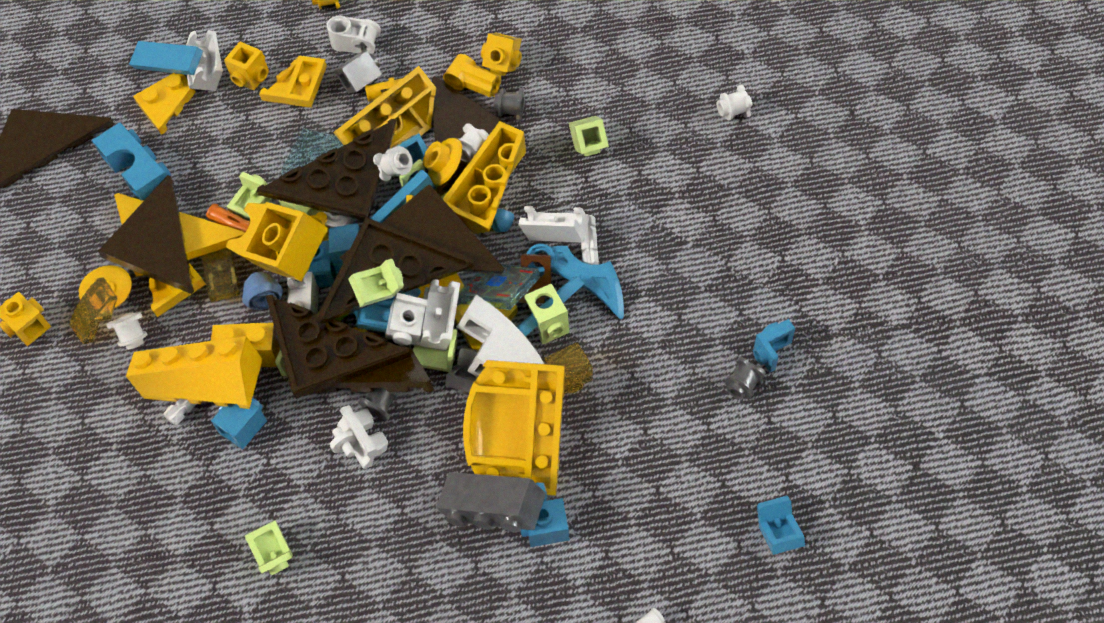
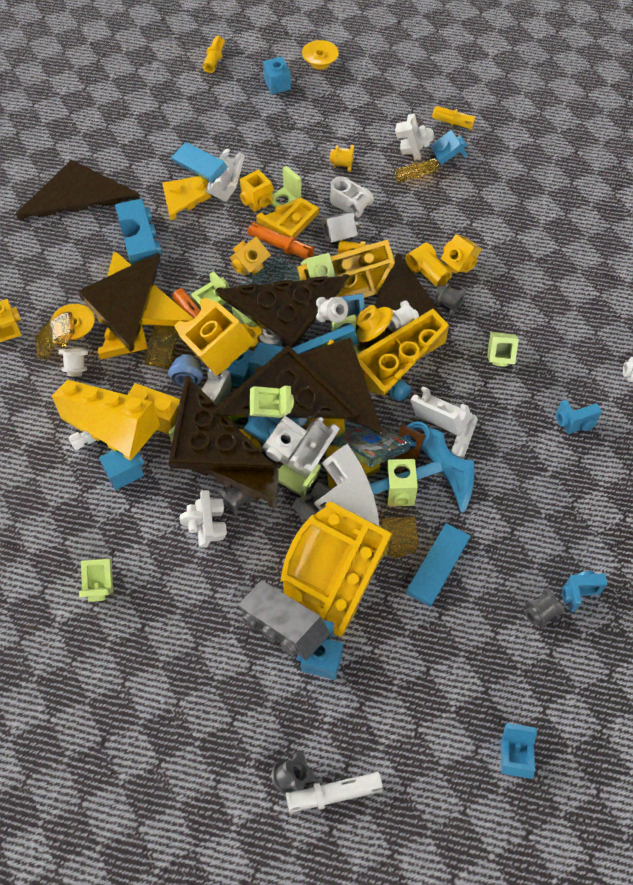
camera: 20 degrees right, 0 degrees up
none -> yellow brick [229,236,271,276]
none -> orange pin [248,222,314,259]
none -> yellowish green bracket [271,166,302,208]
none -> yellowish green bracket [301,253,336,278]
none -> dark azure tile [406,523,471,607]
none -> dark azure bracket [556,400,602,434]

